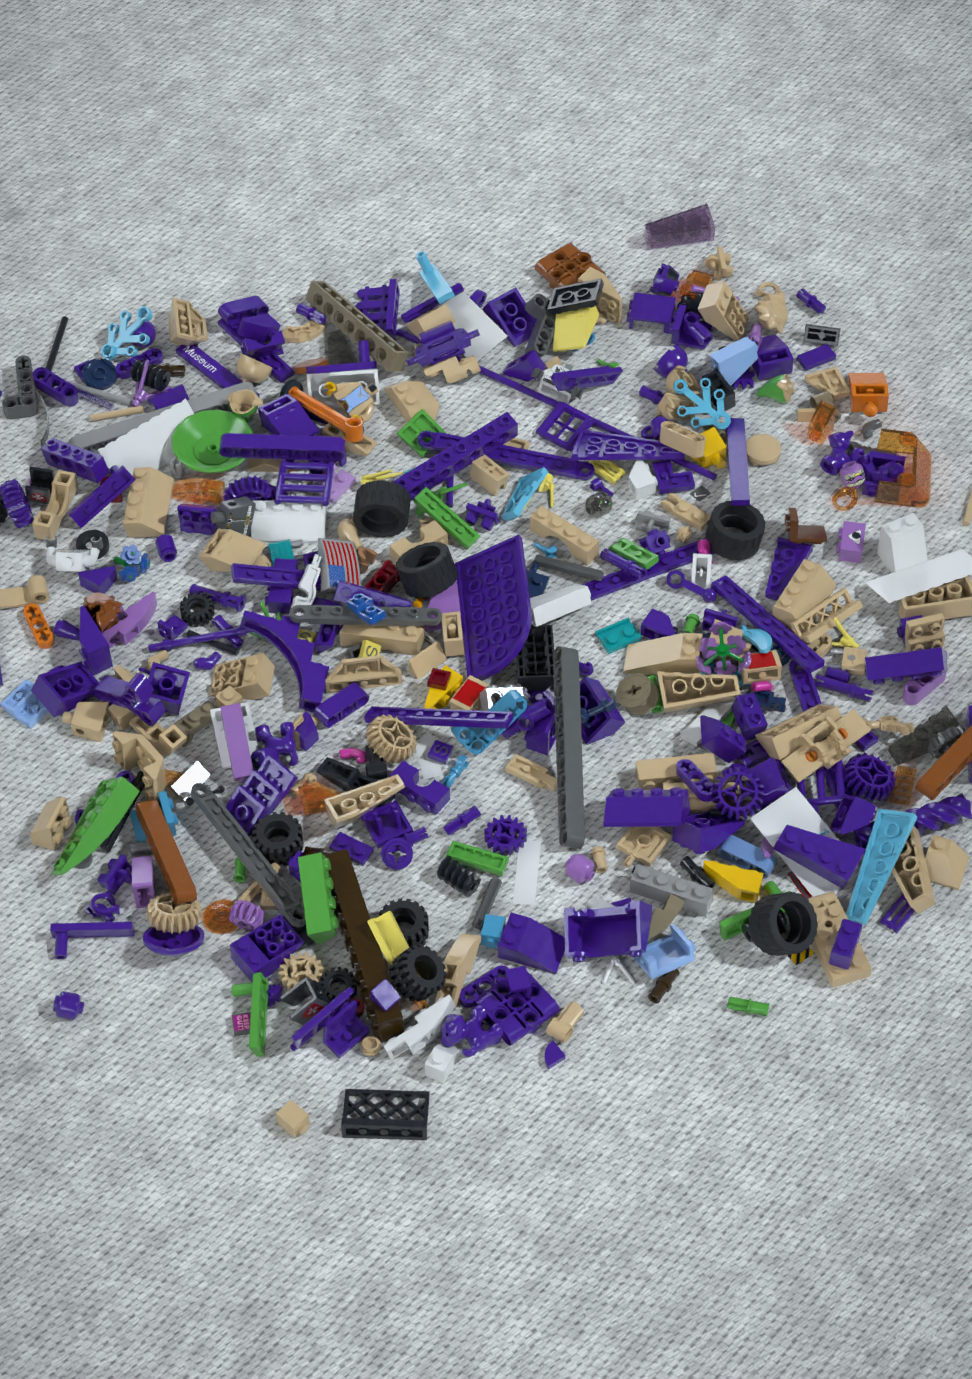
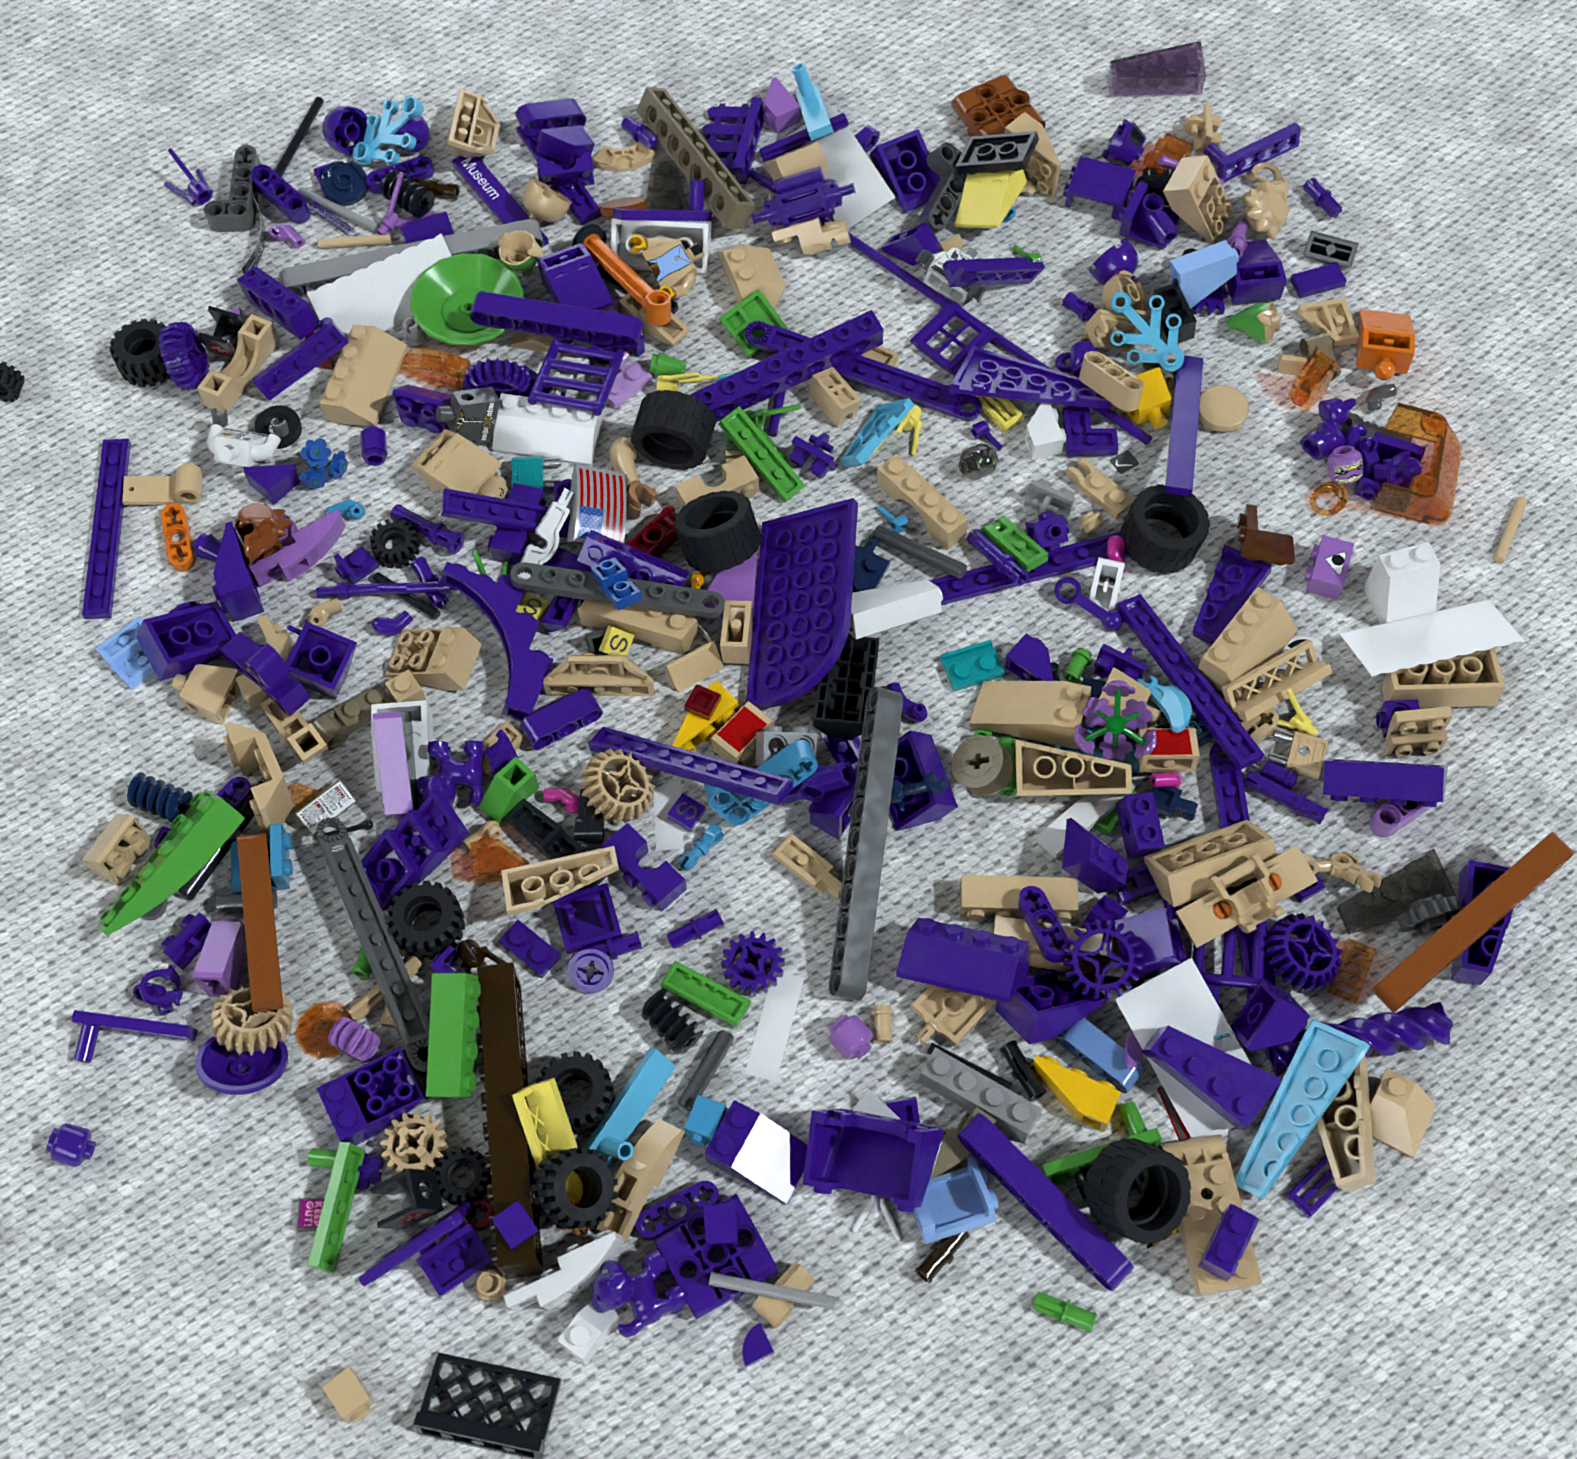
camera: 10 degrees right, 10 degrees up
none -> dark blue piece [127,772,193,822]
none -> medium lavender arm [269,225,305,248]
none -> dark purple cylinder [323,106,368,155]
none -> dark azure arm [326,499,365,520]
none -> bright green slope [479,757,539,824]
none -> medium azure piece [584,1048,676,1166]
none -> bright green cone [649,352,687,377]
none -> light grey bar [709,1272,836,1310]
none -> medium lavender slope [763,77,800,133]
none -> dark purple beam [957,1113,1134,1292]
none -> dark purple piece [1204,122,1301,183]

